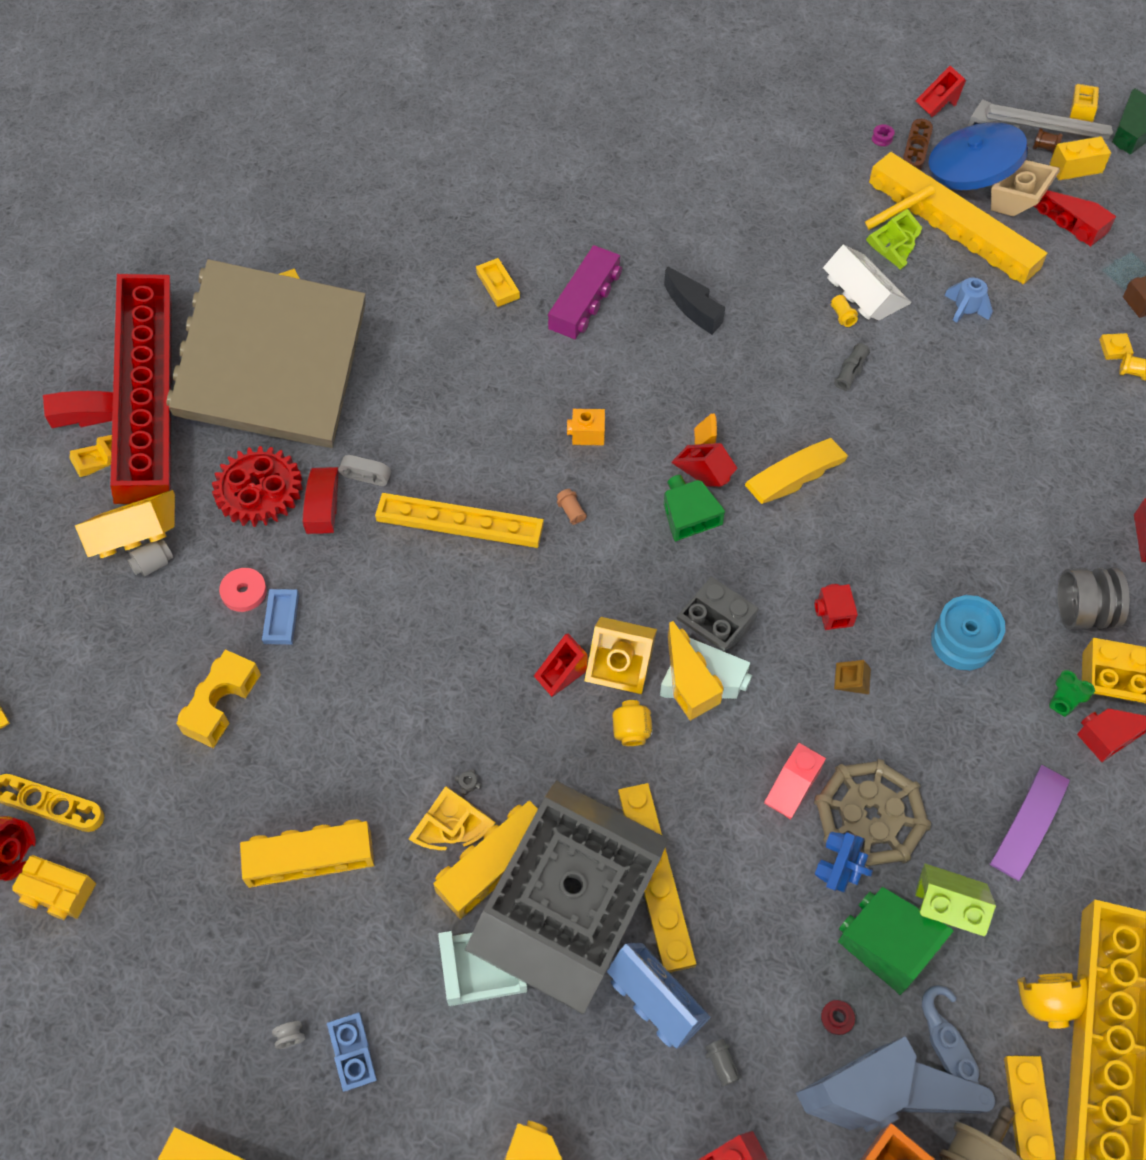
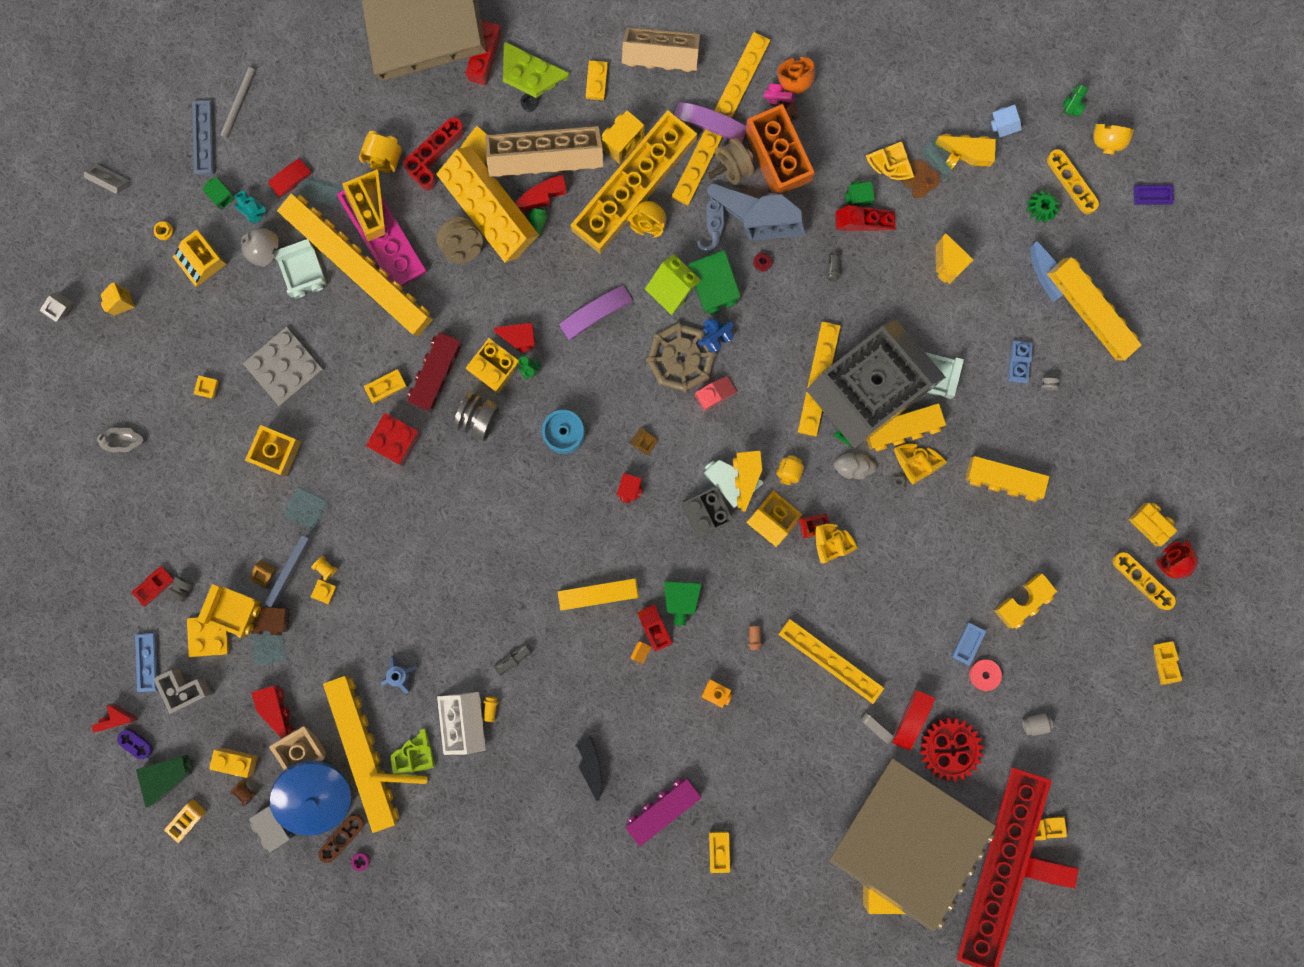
camera: 150 degrees left, 25 degrees up
yellow slope [75,490,175,558] -> none
medium blue slope [607,943,711,1049] -> none
red slope [915,65,966,117] -> none
light grey axle [985,104,1113,139] -> none
none -> yellow brick [816,524,858,563]
none -> light grey arm [834,453,877,480]

